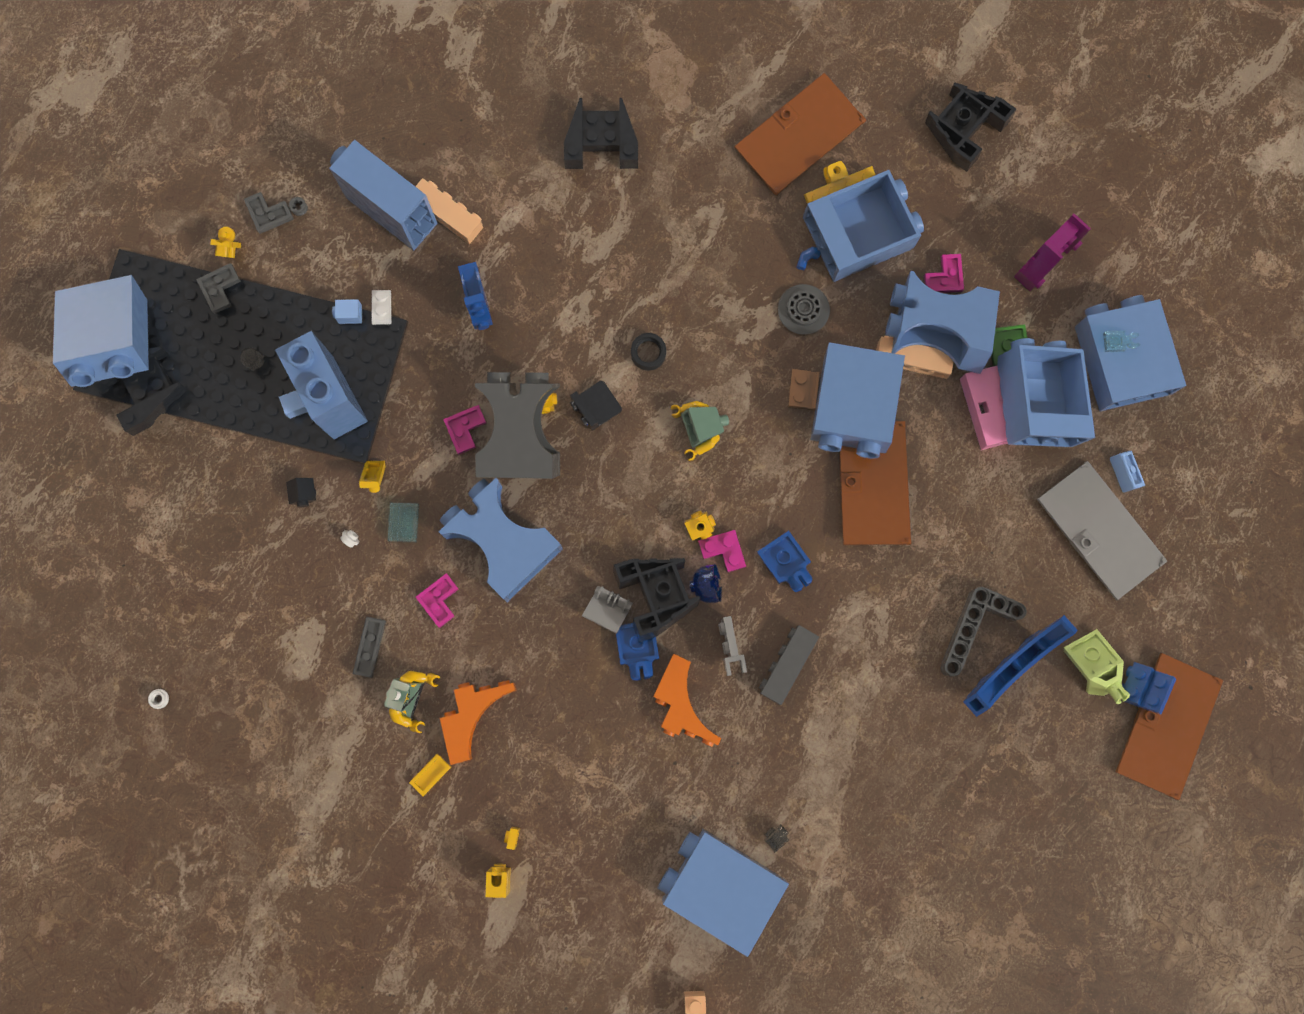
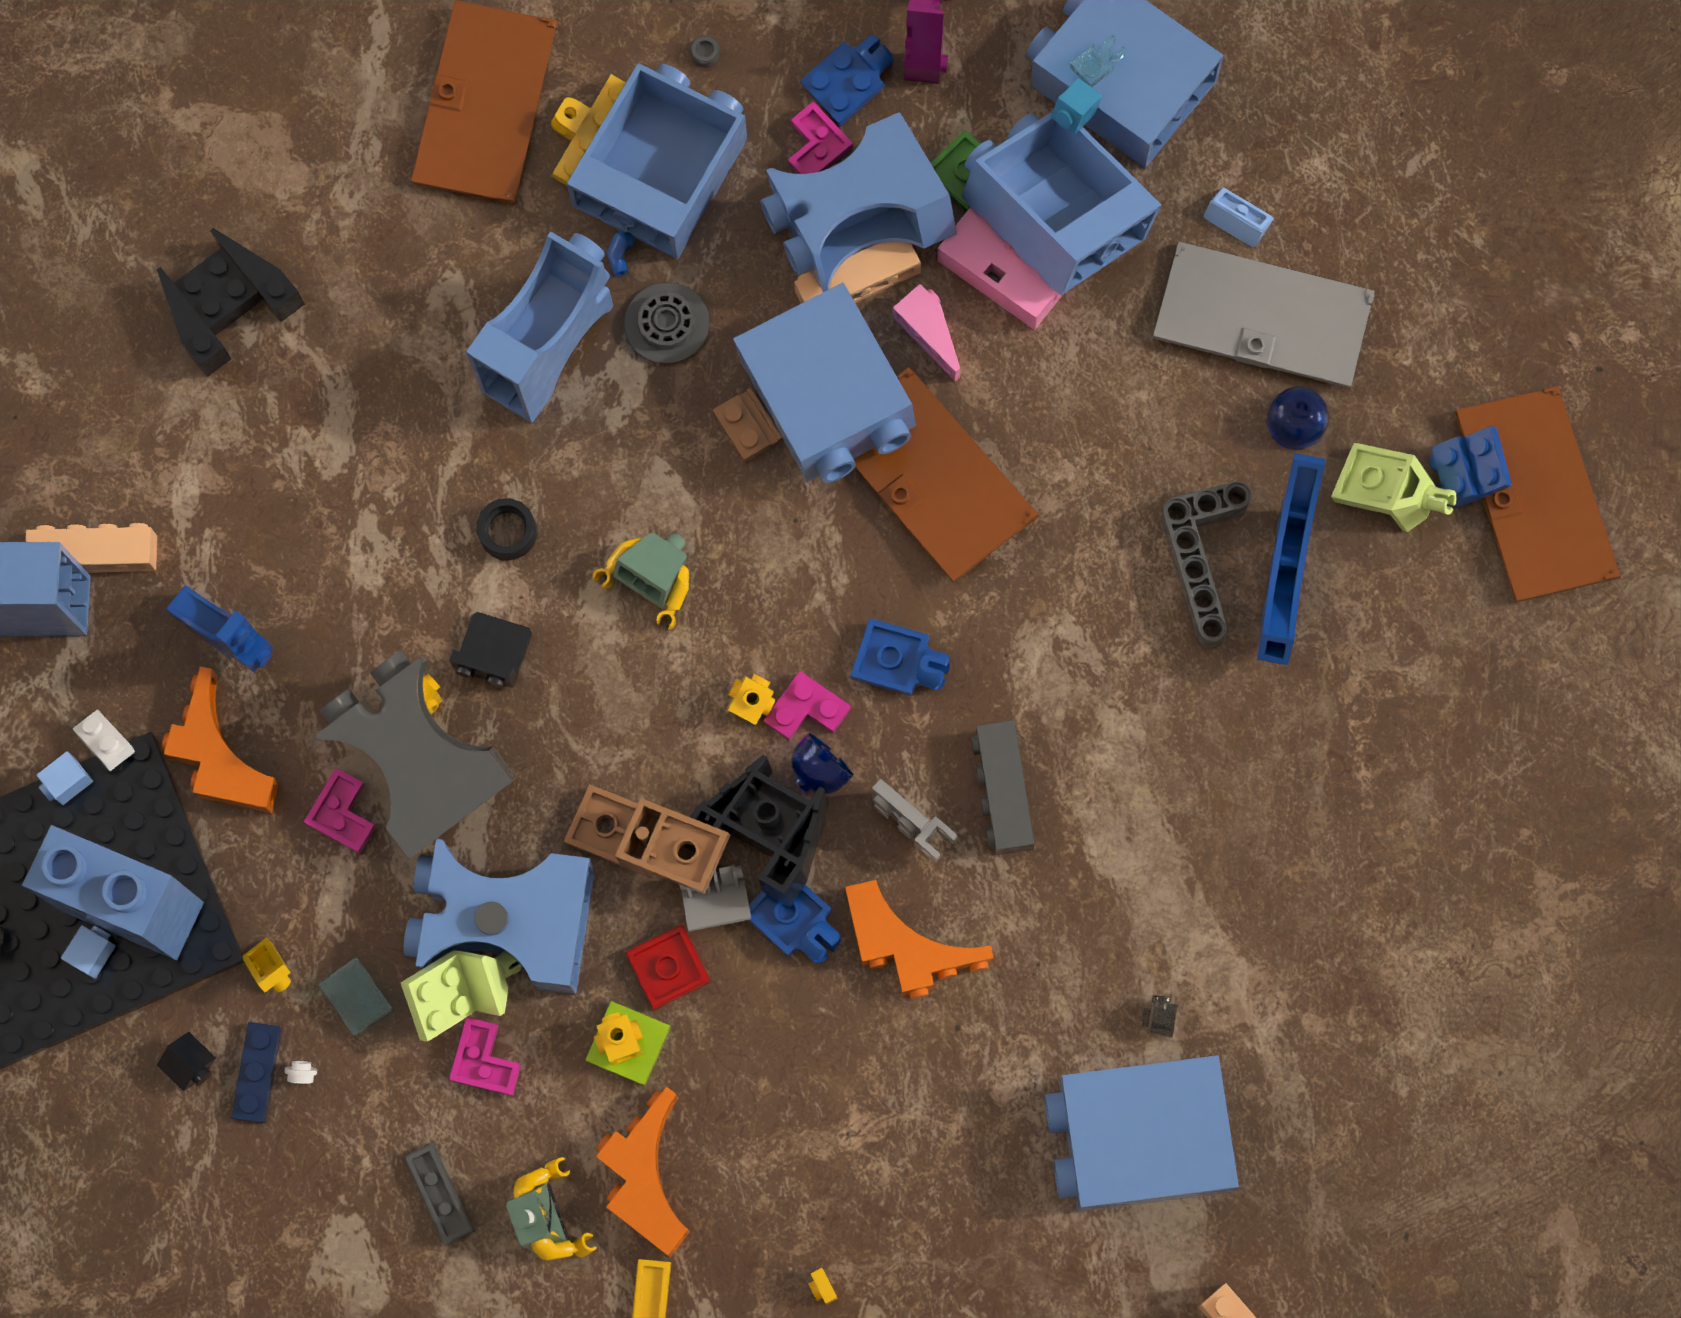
camera: 30 degrees left, 5 degrees down
none -> orange arch [162,666,280,814]
none -> dark blue plate [231,1022,282,1123]
none -> yellowish green plate [401,950,522,1042]
none -> medium blue brick [466,231,613,423]
none -> dark grey tile [475,901,508,935]
none -> medium nougat bracket [564,784,730,894]
none -> lime tile [585,1001,671,1086]
none -> yellow brick [594,1012,643,1066]
none -> red tile [625,924,711,1011]
none -> dark grey tile [690,36,720,68]
none -> blue plate [800,35,894,127]
none -> bright pink slope [893,284,960,382]
none -> dark azure brick [1050,78,1103,135]
none -> clear blue cylinder [1266,386,1329,450]

